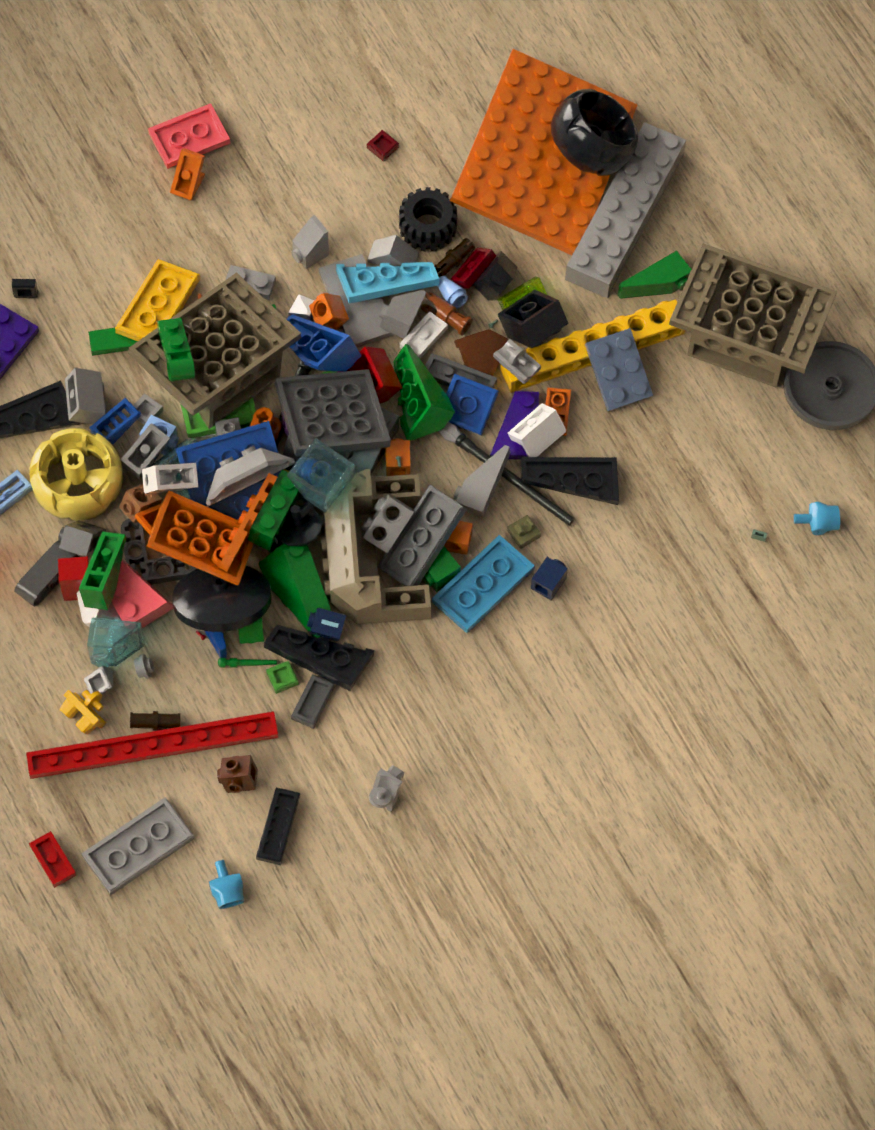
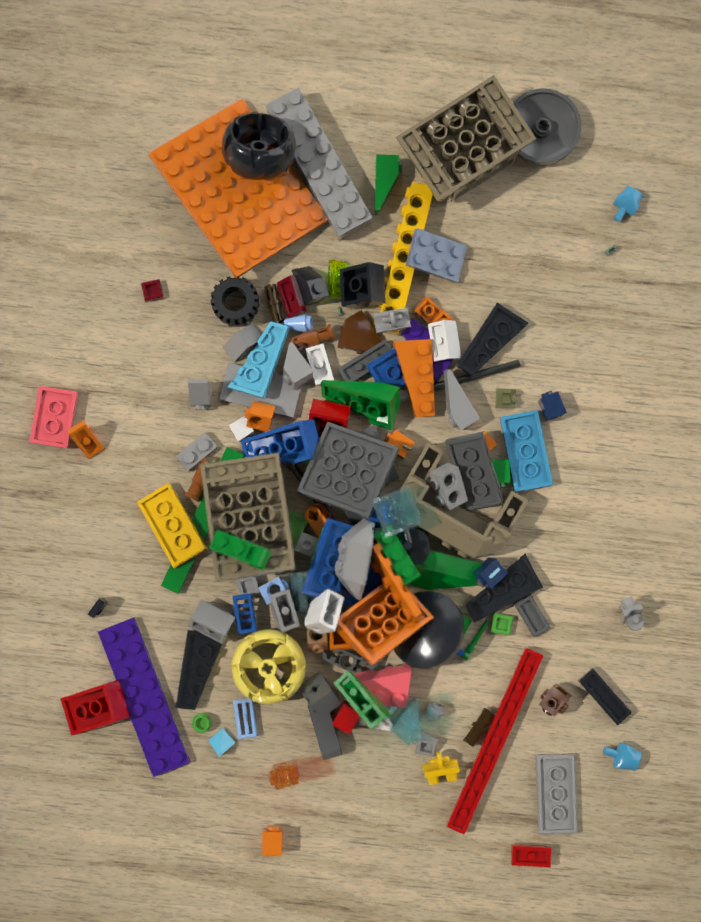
camera: 55 degrees left, 20 degrees up
none -> orange wing [392,339,435,417]

